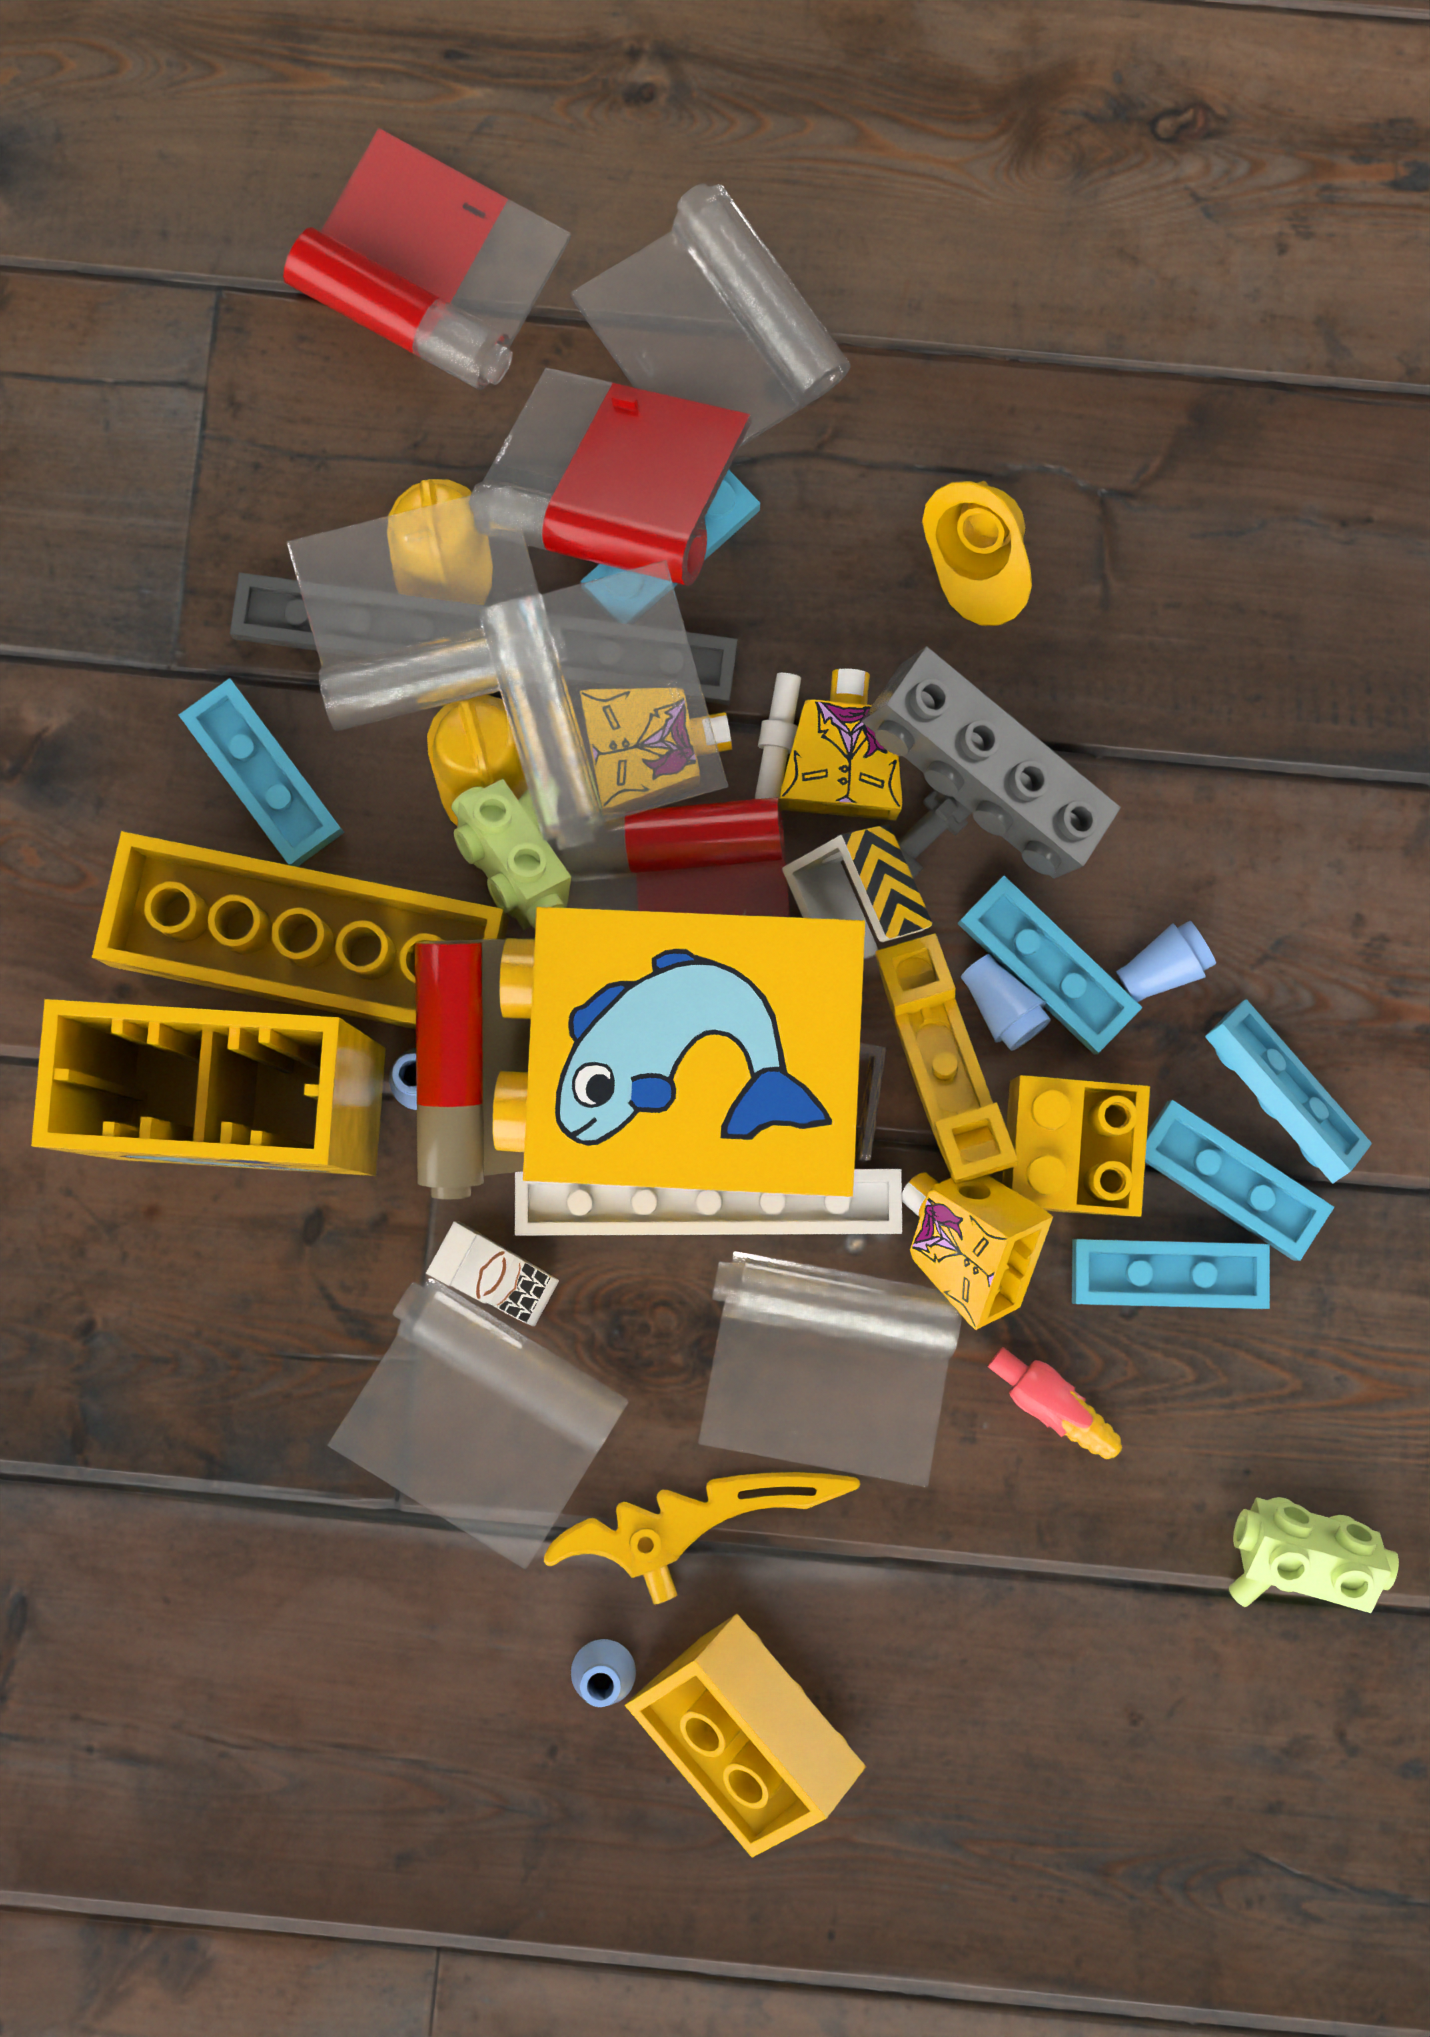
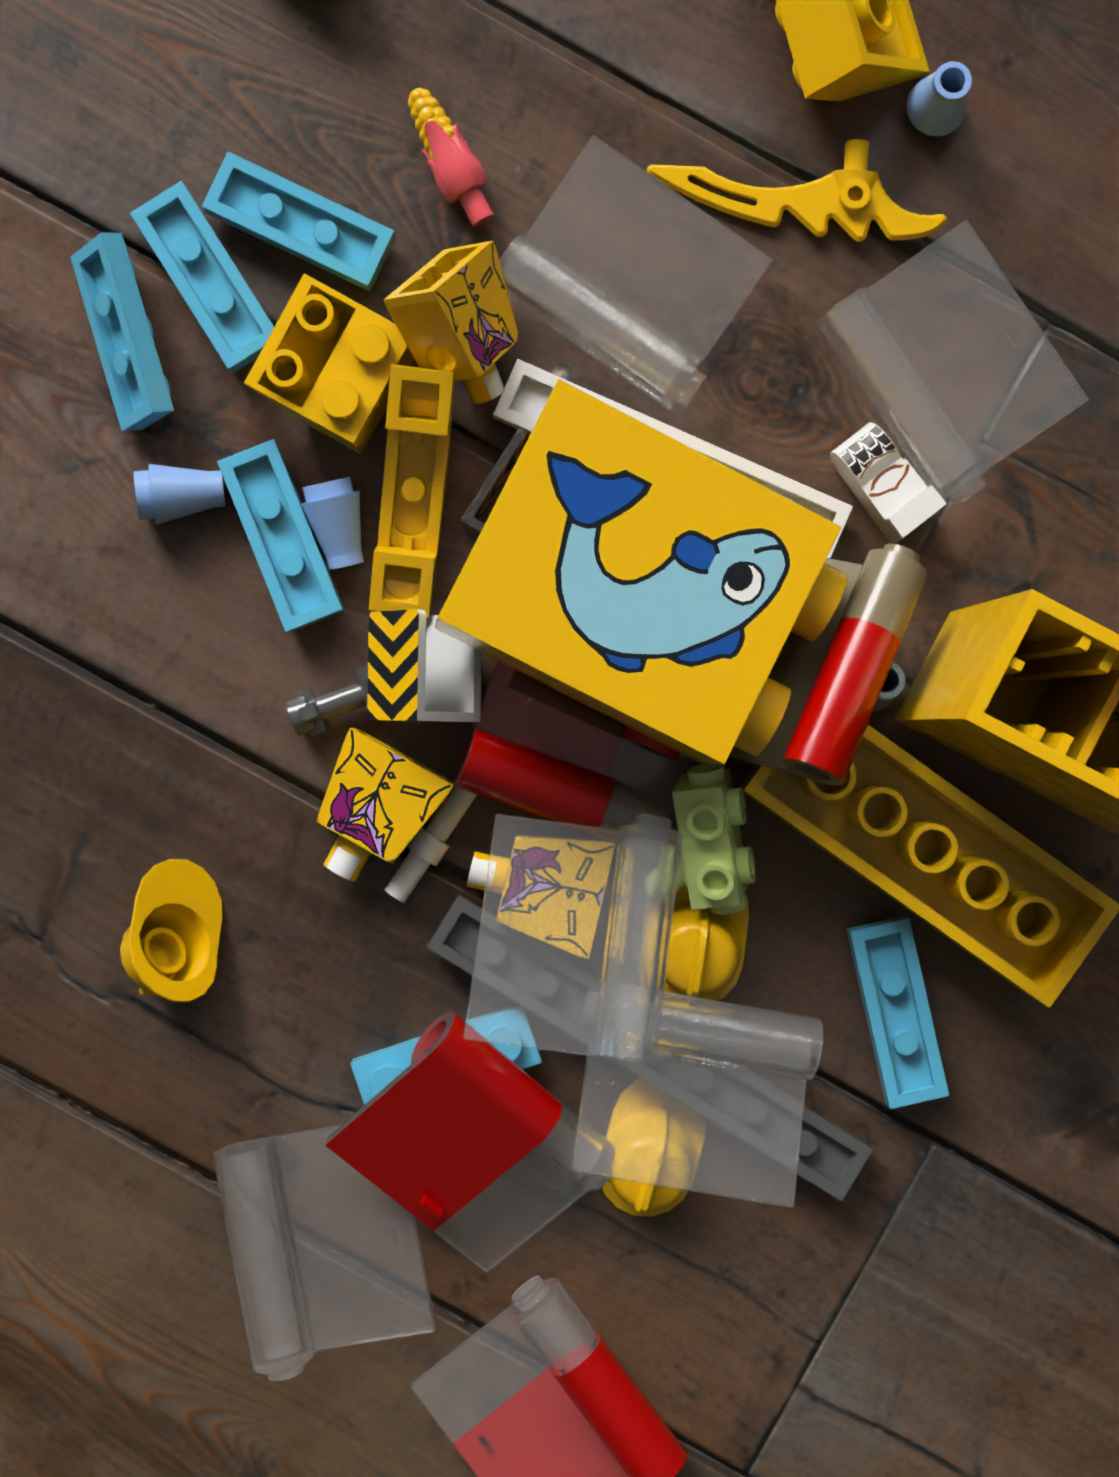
camera: 150 degrees left, 5 degrees up
brick [861,646,1121,879] -> none

